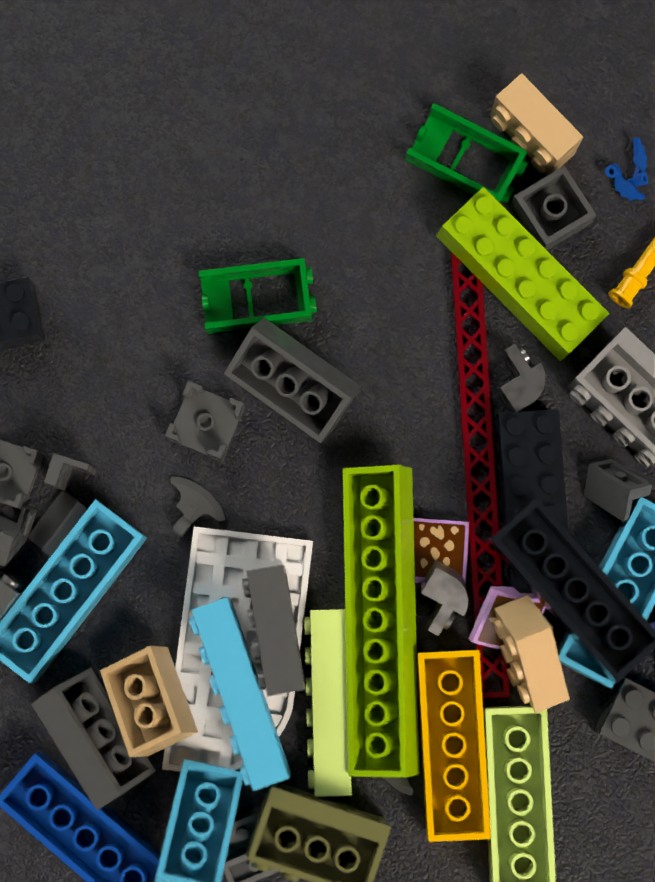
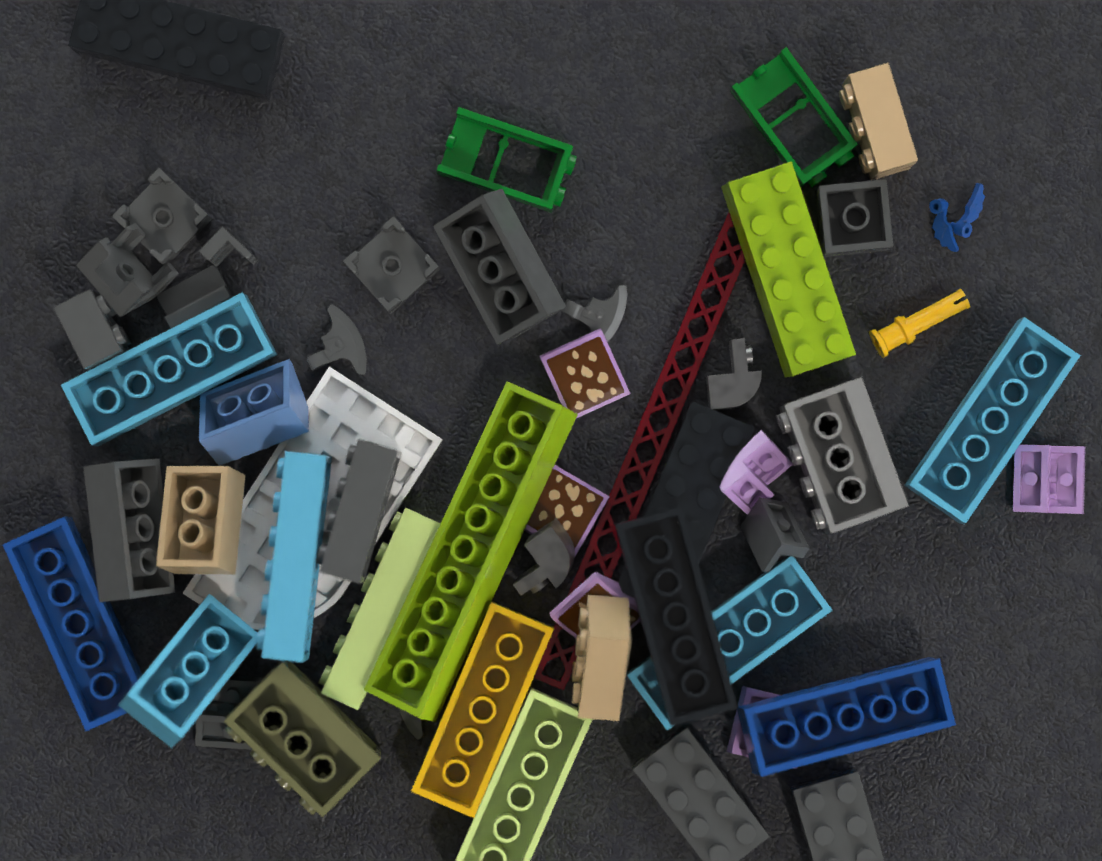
camera: 25 degrees right, 5 degrees up
none -> medium blue slope [199,359,309,466]
none -> reddish brown slope [540,328,630,418]
none -> dark grey piece [561,285,627,342]
none -> lavender slope [720,430,793,515]

